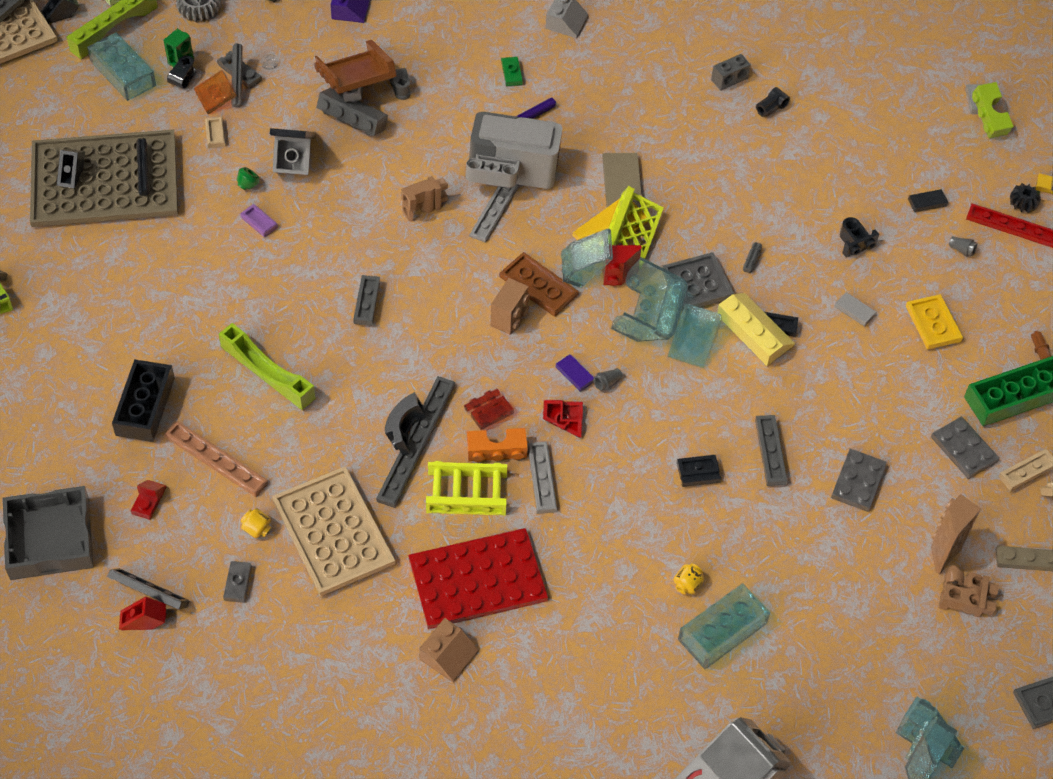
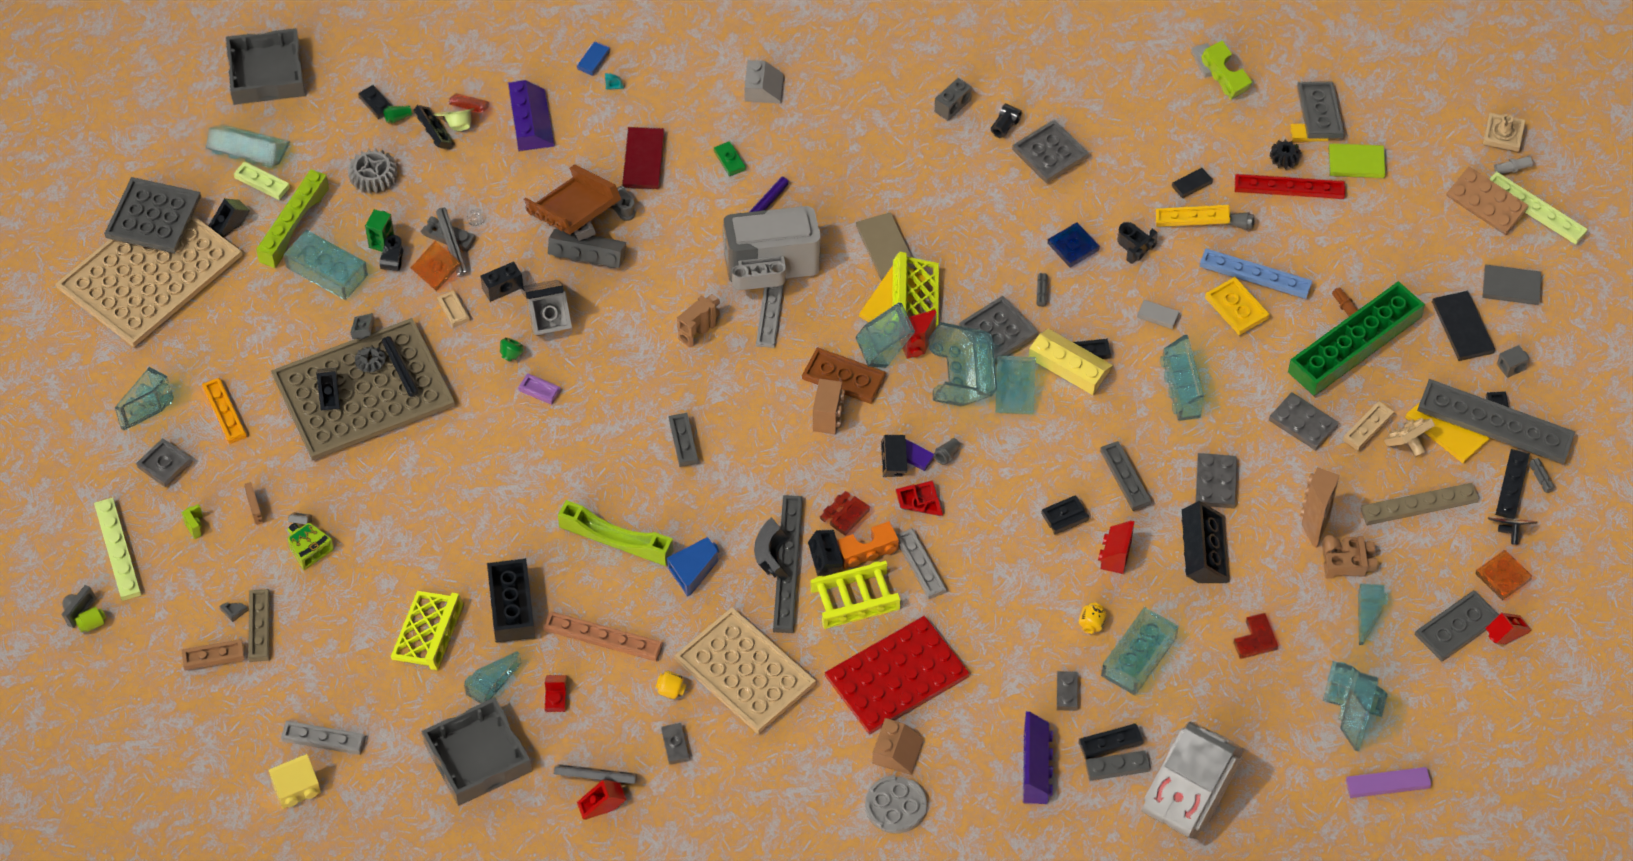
camera: 15 degrees left, 0 degrees up
none -> dark grey plate [350,313,375,339]
none -> dark grey gear [355,346,385,372]
none -> neon yellow fence [391,591,464,671]
none -> clear light blue slope [464,651,521,704]
none -> black brick [480,261,523,302]
none -> dark red tile [622,127,664,189]
none -> blue slope [667,537,719,597]
none -> black brick [808,530,843,576]
none -> light grey tile [865,776,927,834]
none -> black hinge [881,435,907,477]
none -> flat silver plate [1012,119,1089,184]
none -> dark purple slope [1023,712,1053,804]
none -> clear blue plate [1047,222,1100,267]
none -> flat silver plate [1057,671,1077,711]
none -> black plate [1078,723,1143,760]
none -> dark grey plate [1085,750,1150,781]
none -> red slope [1098,521,1135,574]
none -> yellow tile [1156,205,1230,227]
none -> clear light blue slope [1160,335,1204,421]
none -> black slope [1181,501,1230,583]
none -> medium blue plate [1199,249,1312,299]
none -> clear red plate [1233,613,1278,659]
none -> clear light blue slope [1358,584,1388,645]

